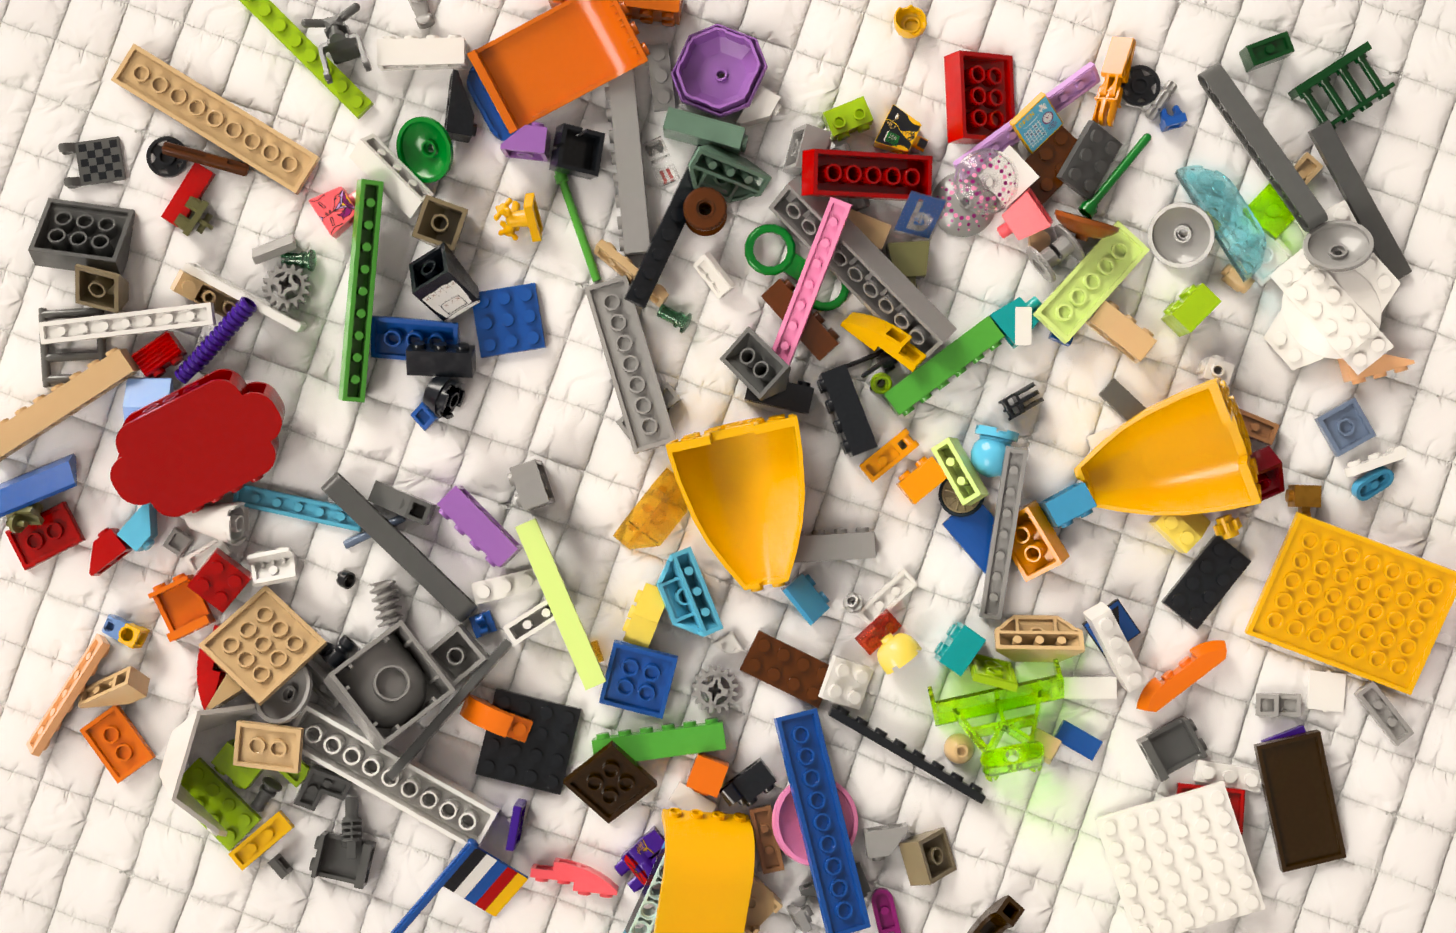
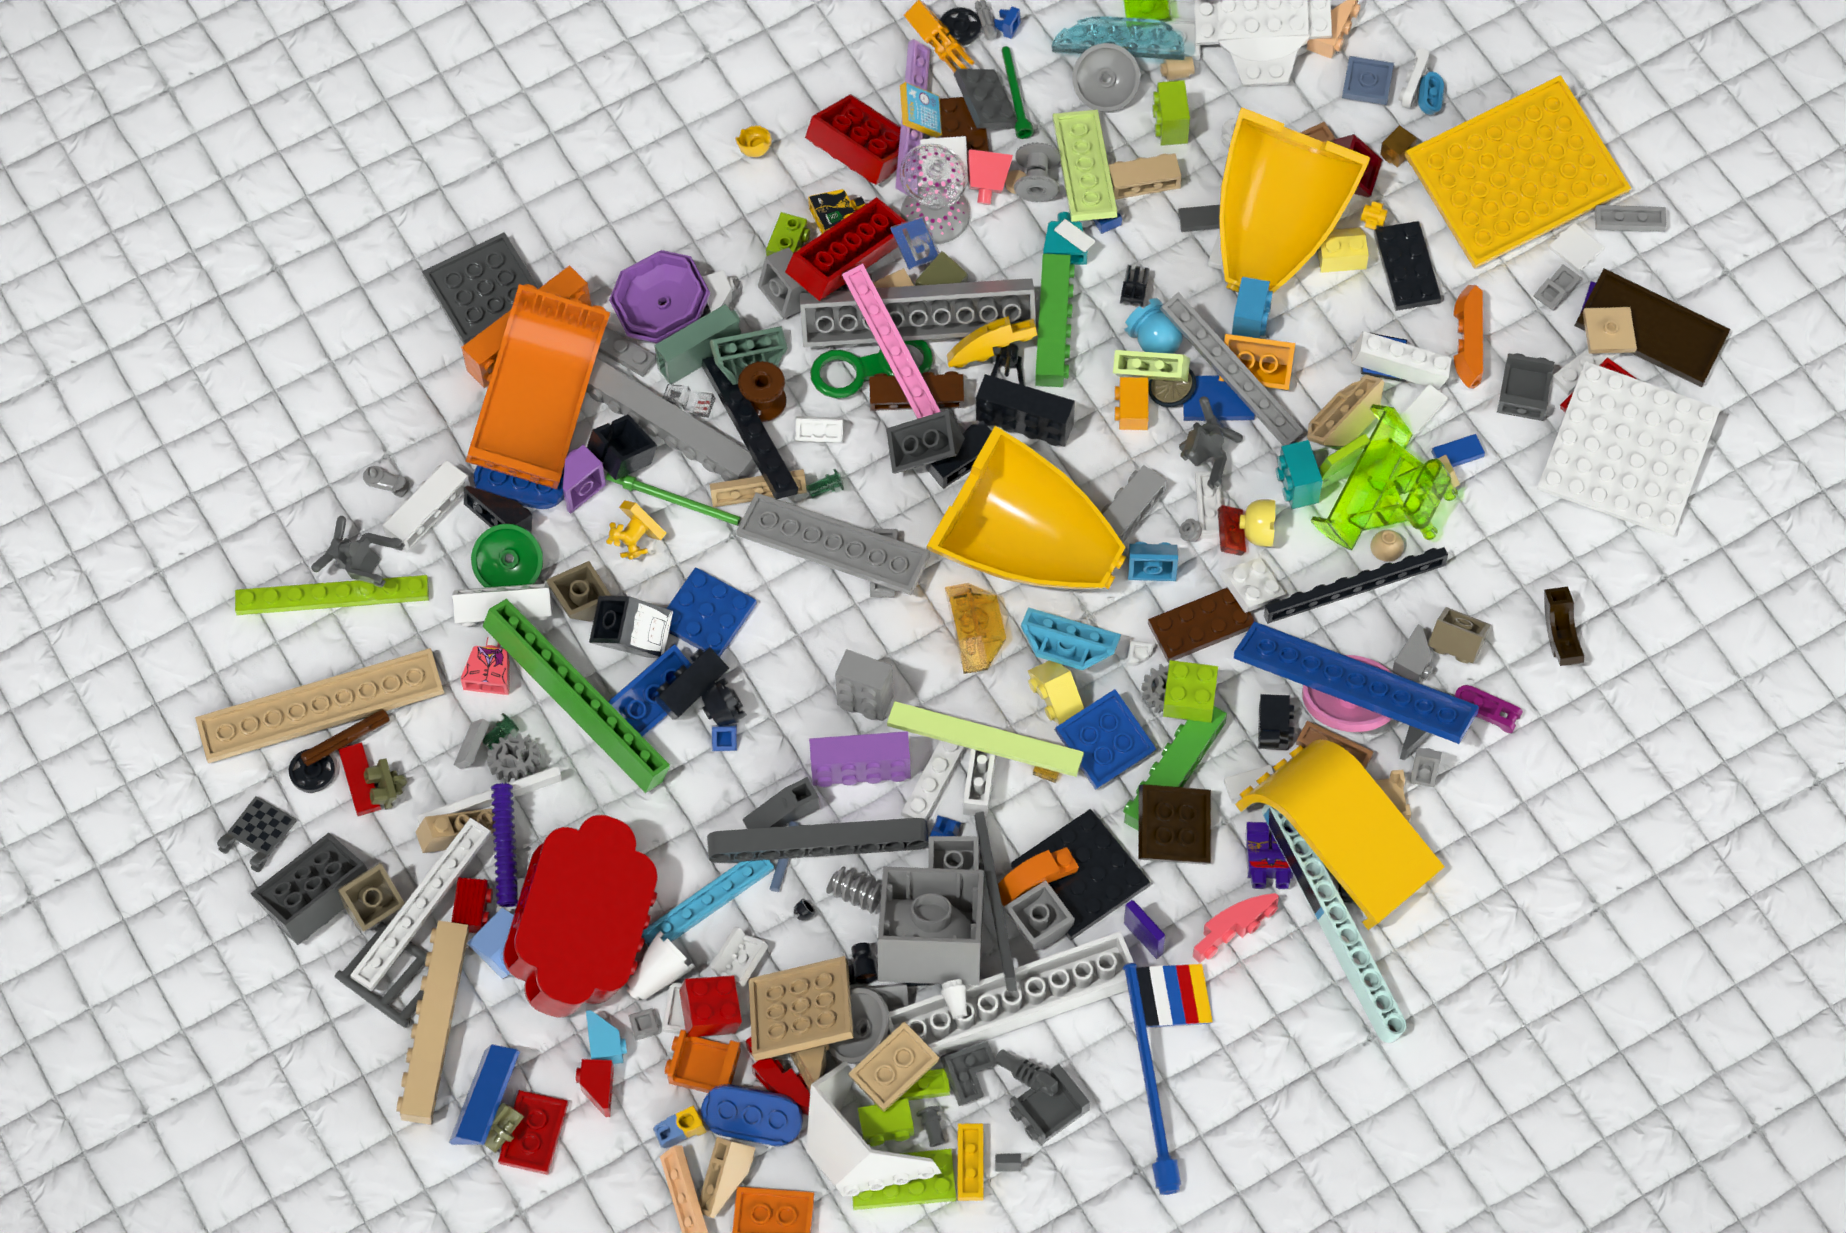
camera: 45 degrees left, 25 degrees down
orange head [686,752,729,798] -> none
light orange plate [859,428,919,483] -> none
lime plate [870,372,892,394] -> none
dark orange dish [1054,209,1120,242] -> none
none -> blue tile [701,1084,803,1146]
none -> white cone [941,979,967,1019]
none -> light grey brick [1004,880,1074,950]
none -> lime brick [1163,660,1218,723]
none -> dark grey piece [1179,396,1243,489]
none -> tan plate [1583,307,1637,354]

